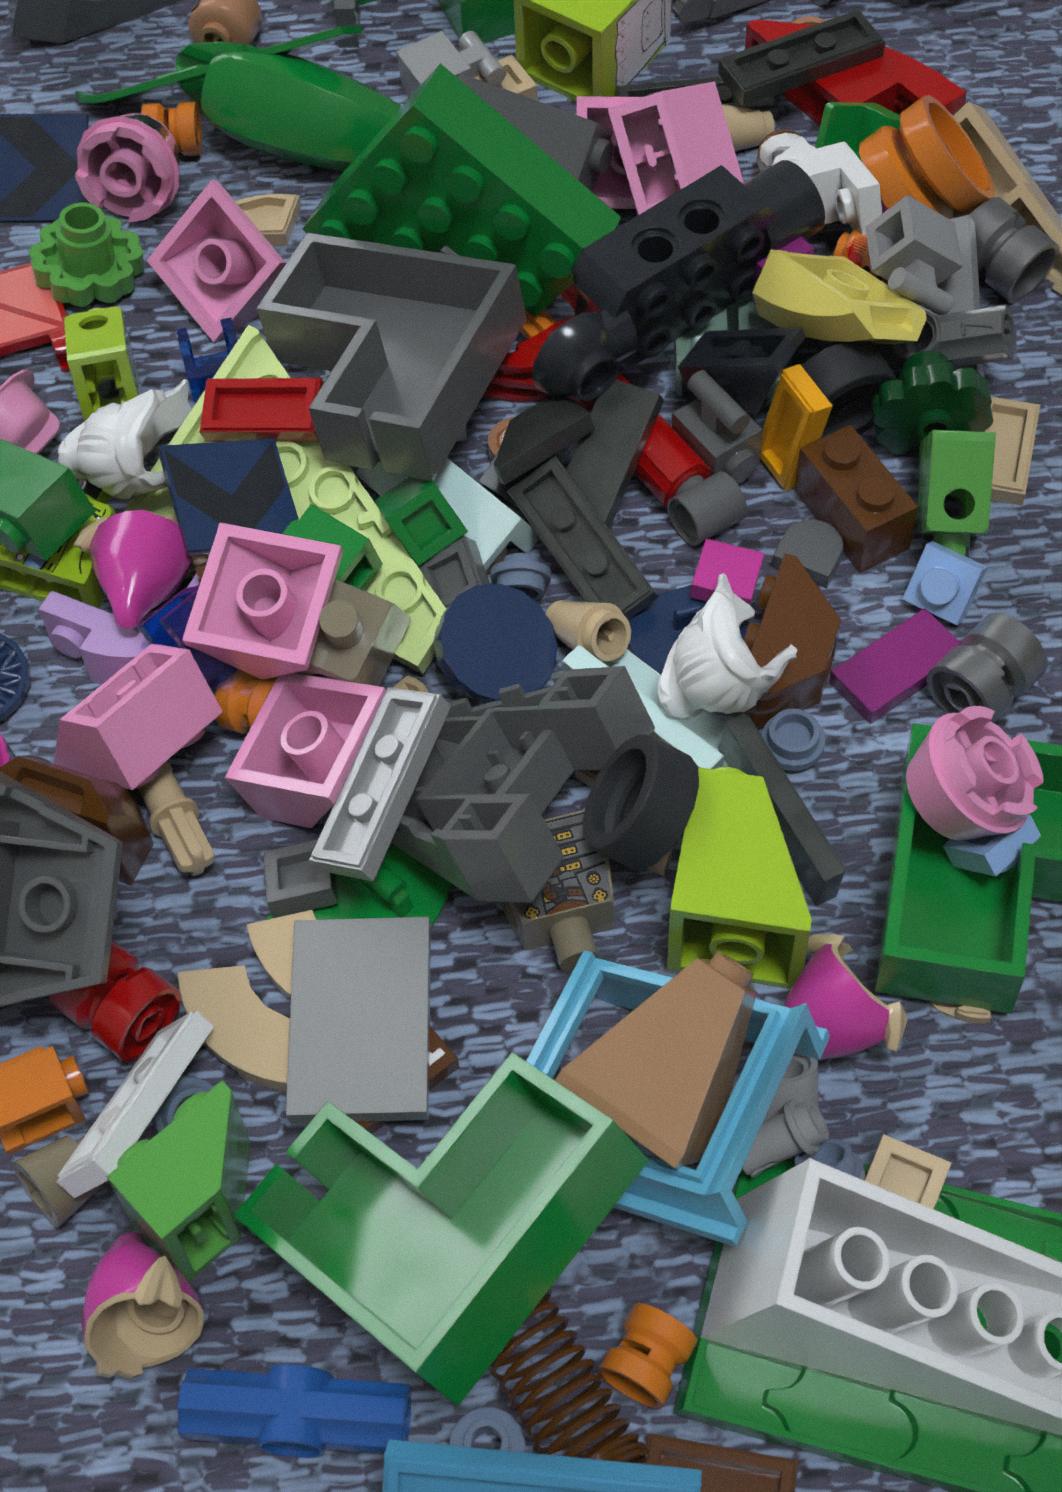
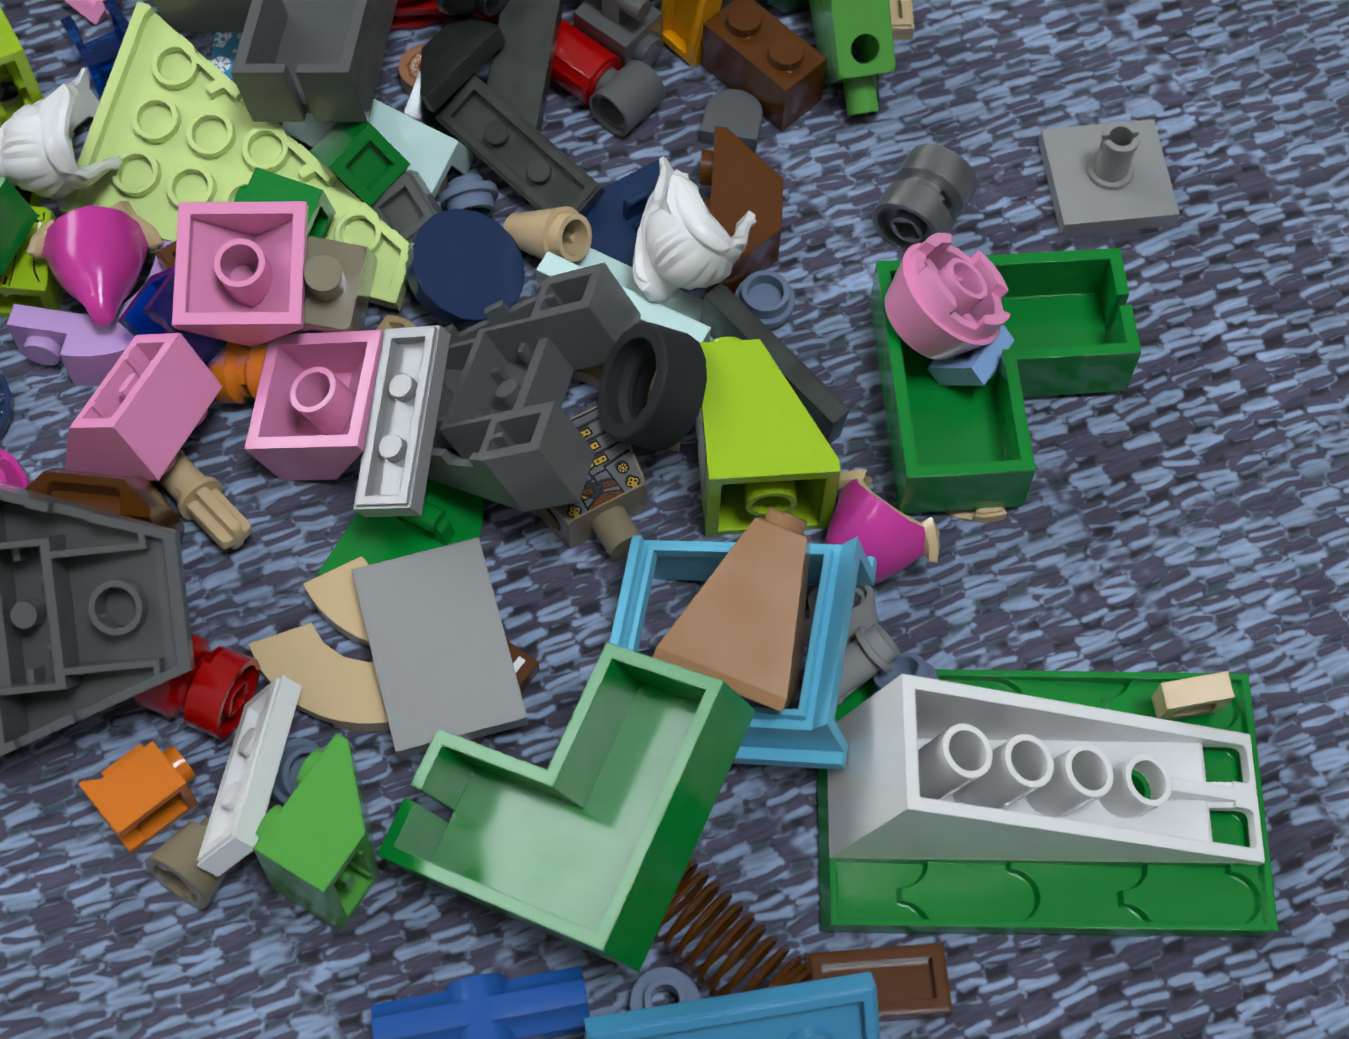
camera: 20 degrees left, 5 degrees up
tan hat [81,1232,204,1379] -> none
piece [158,438,299,556] -> none
red tile [199,378,324,441] -> none
dark grey tile [263,839,338,918] -> none
orange wheel [597,1303,698,1410] -> none
dark pink tile [690,539,764,606] -> none
magenta tile [829,608,961,724] -> none
tan tile [865,1134,951,1209] -> none
light blue plate [902,541,988,625] -> none

